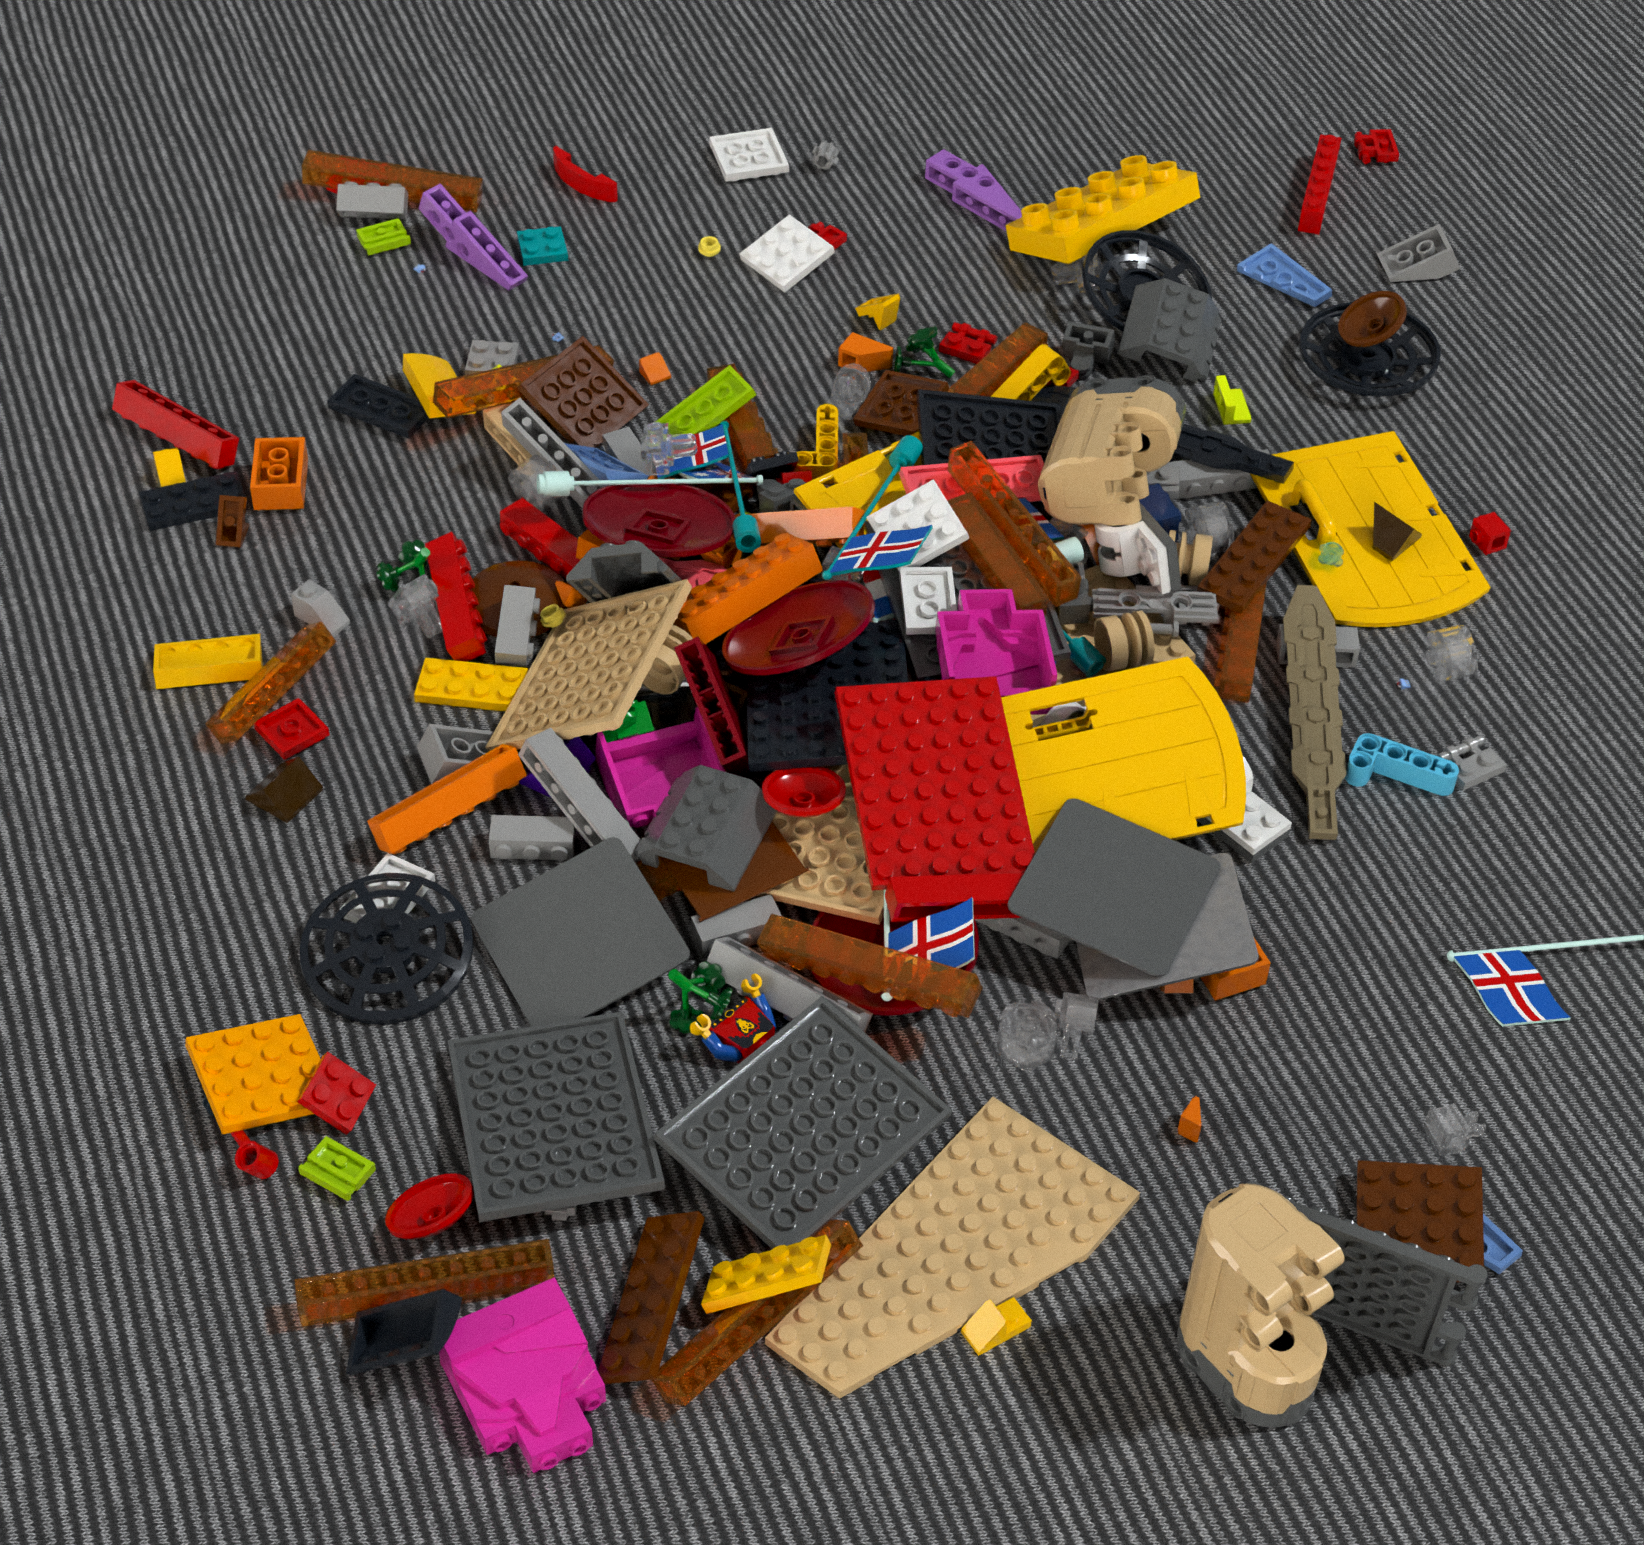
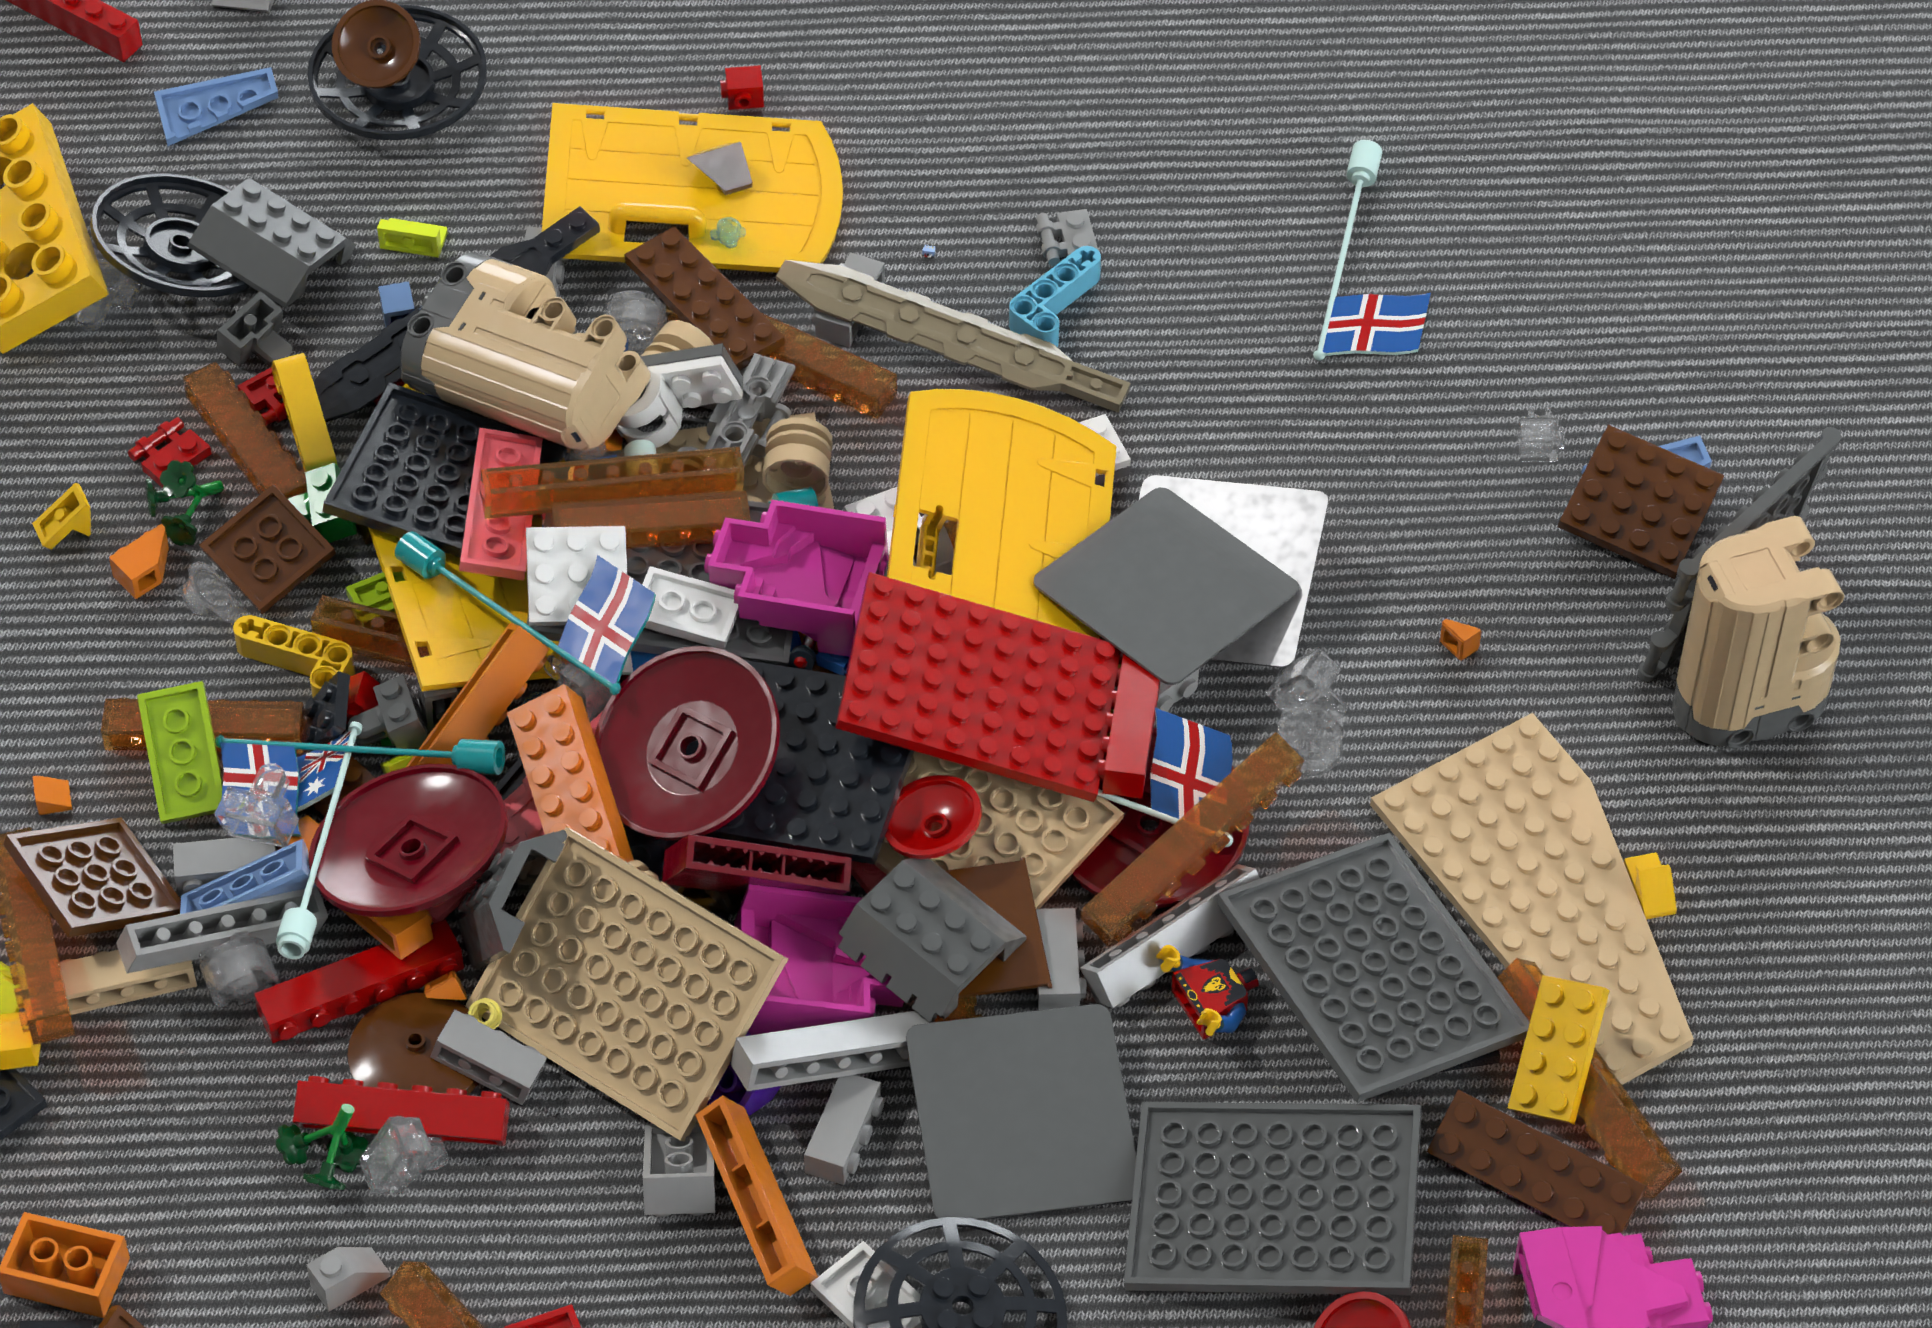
camera: 70 degrees left, 5 degrees up
yellow plate [414,657,529,711] -> none
dark green plant [668,961,733,1033] -> none
clear brick [1426,625,1478,683] -> none

